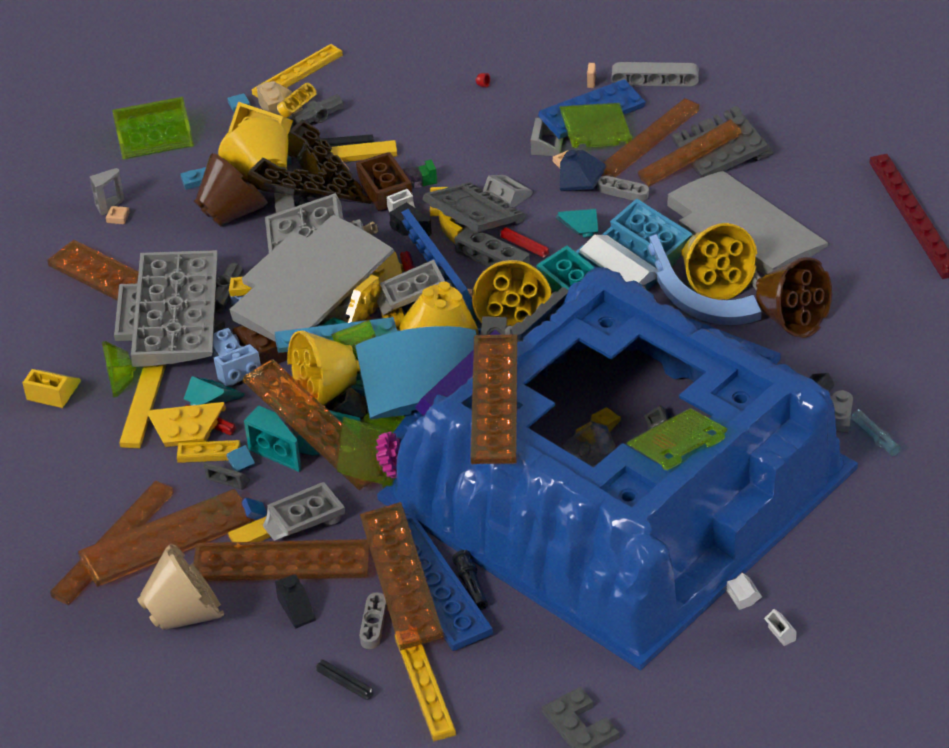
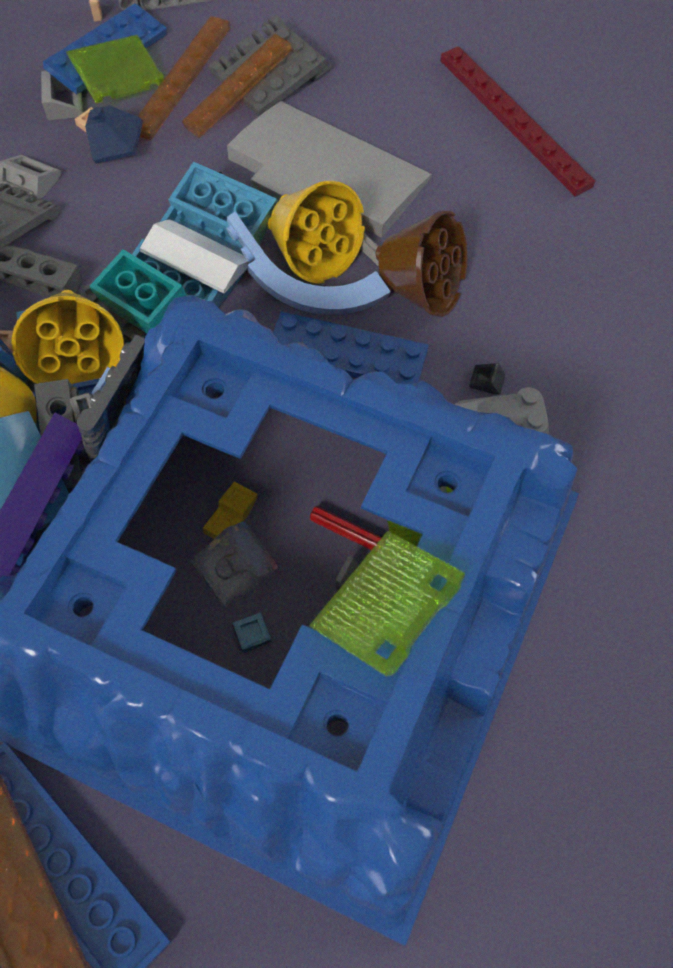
camera: 20 degrees left, 20 degrees up
black pin [452,550,488,610] -> none
clear orange plate [471,334,518,464] -> none
red axle [500,227,549,258] -> none
teal slope [556,209,598,238] -> none
light grey beam [597,176,649,202] -> none
dark grey slope [644,405,674,431] -> none
white piece [727,573,762,610] -> none
white piece [764,609,797,646] -> none
clear light blue pin [851,410,901,456] -> none

